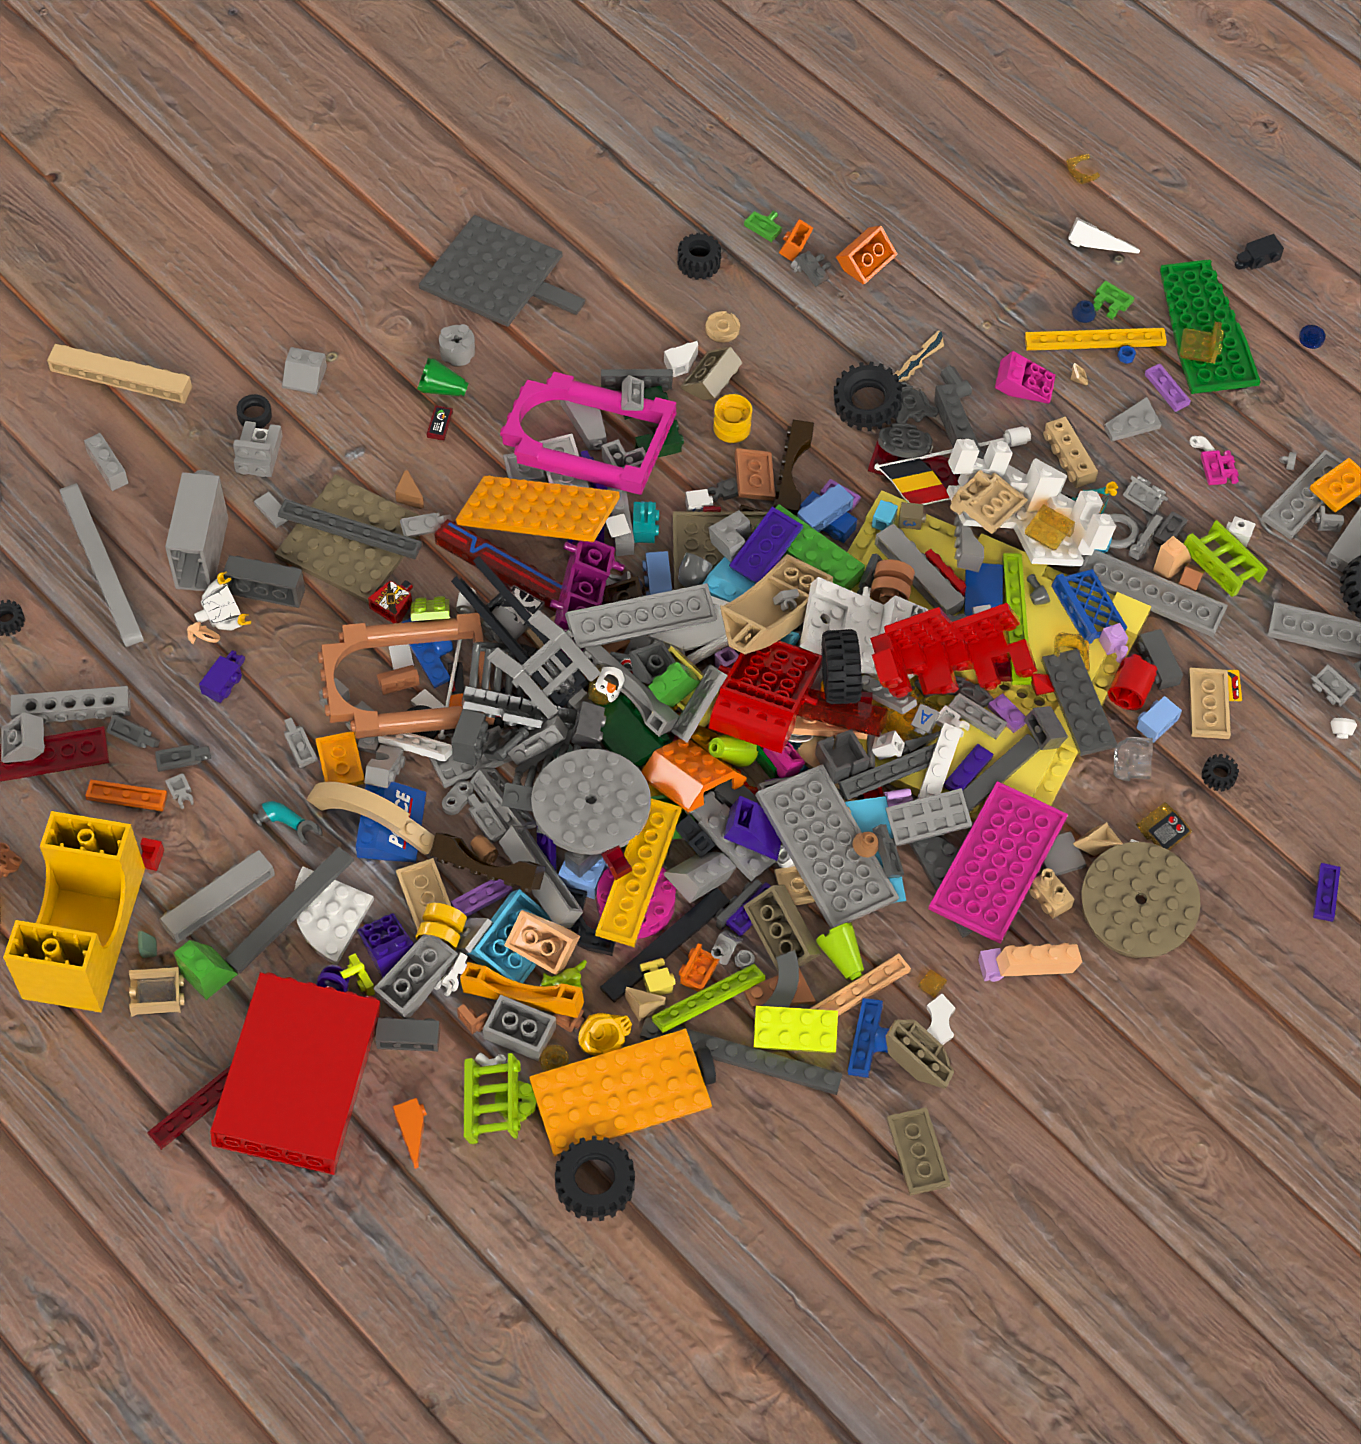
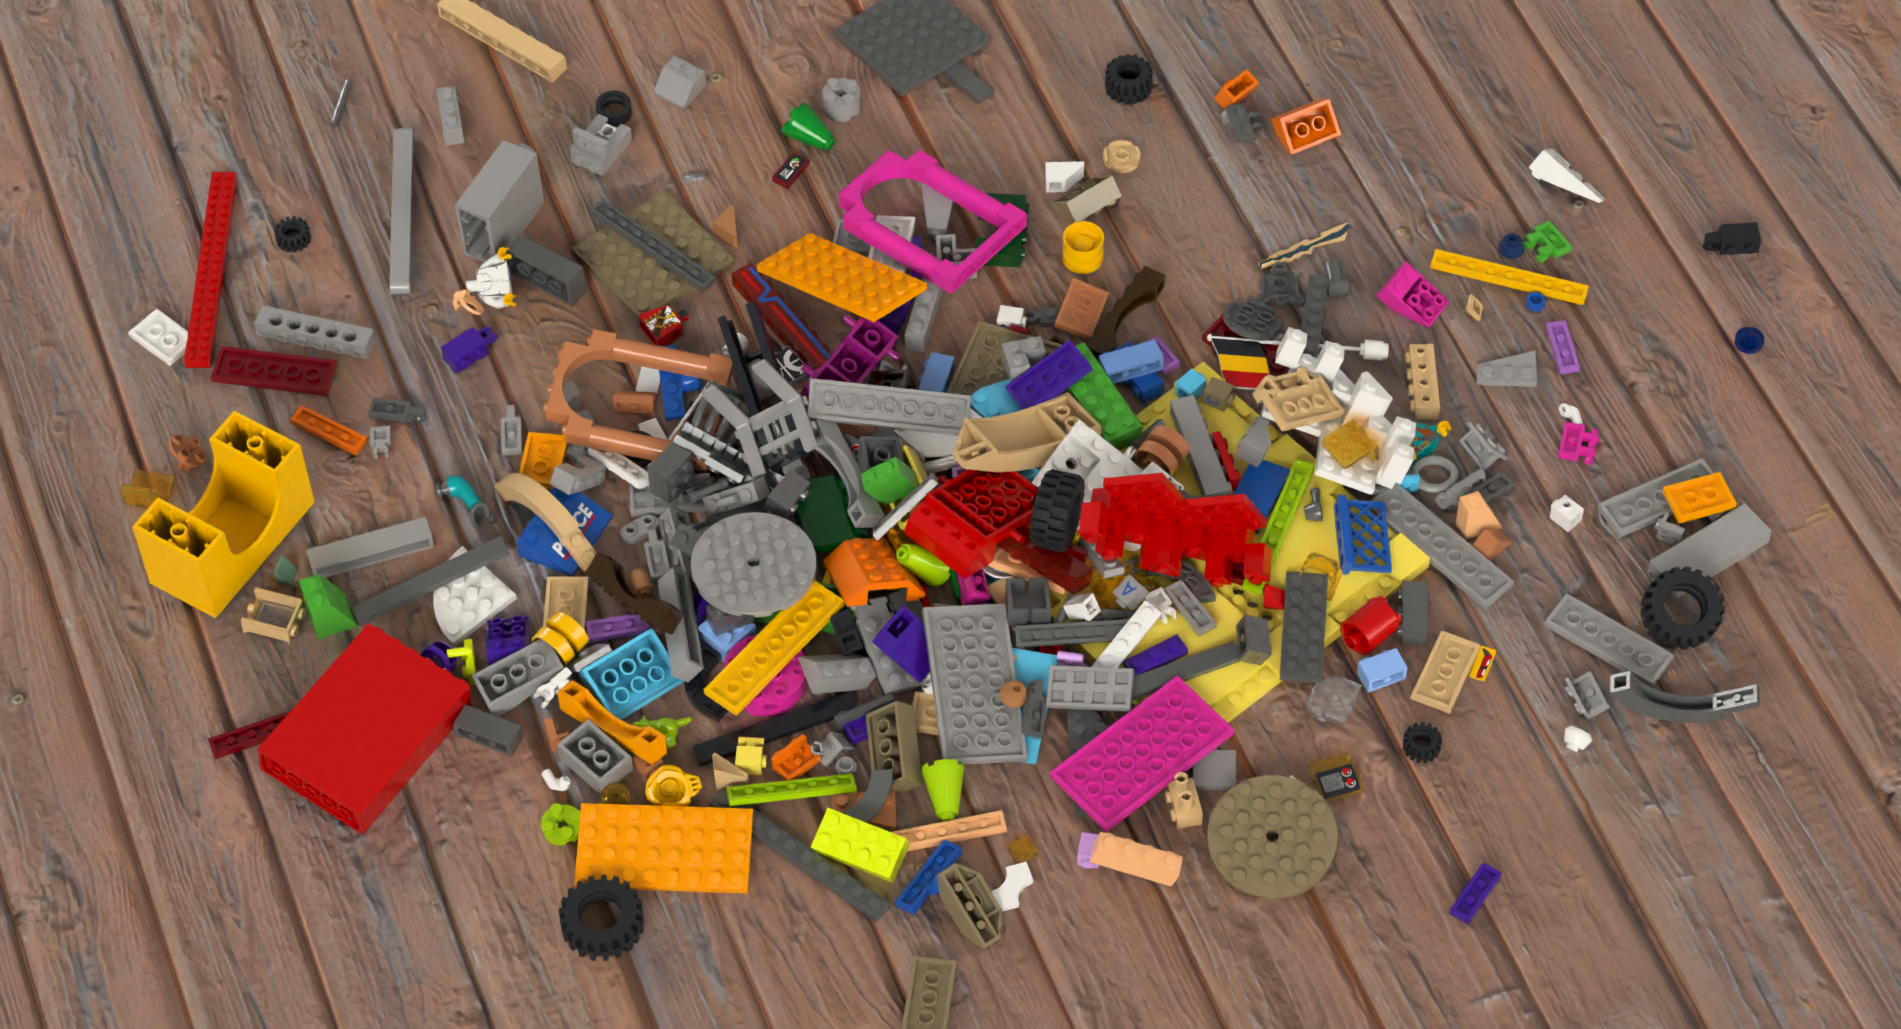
camera: 25 degrees right, 5 degrees down
light grey slope [1,712,45,763] -> none
dark grey hinge [106,714,161,748] -> none
red panel [140,838,164,871] -> none
light grey tile [254,492,288,528] -> none
orange slope [393,1098,427,1169] -> none
light grey hinge [400,513,452,537] -> none
lime plate [411,596,450,621] -> none
lime fence [464,1053,521,1144] -> none
light nougat slope [504,910,580,975] -> none
piece [588,667,625,705] -> none
dark grey plate [601,369,673,391] -> none
dark red panel [601,845,633,880] -> none
white sticker [606,513,631,538] -> none
light grey slope [621,375,644,411] -> none
teal brick [633,501,659,543] -> none
dark grey piece [678,553,712,588] -> none
black tyre [696,1047,716,1085] -> none
bright green plate [744,211,782,242] -> none
light grey tile [773,589,799,611] -> none
black tyre [834,362,902,431] -> none
medium lavender plate [988,693,1026,733] -> none
clear yellow helmet [1066,154,1100,184] -> none
tan slope [1073,822,1123,856] -> none
lavender brick [1099,623,1128,663] -> none
green wing [1160,259,1261,394] -> none
clear yellow bracket [1180,322,1224,363] -> none
lime fence [1184,520,1268,597] -> none
light grey tile [1279,452,1297,470] -> none

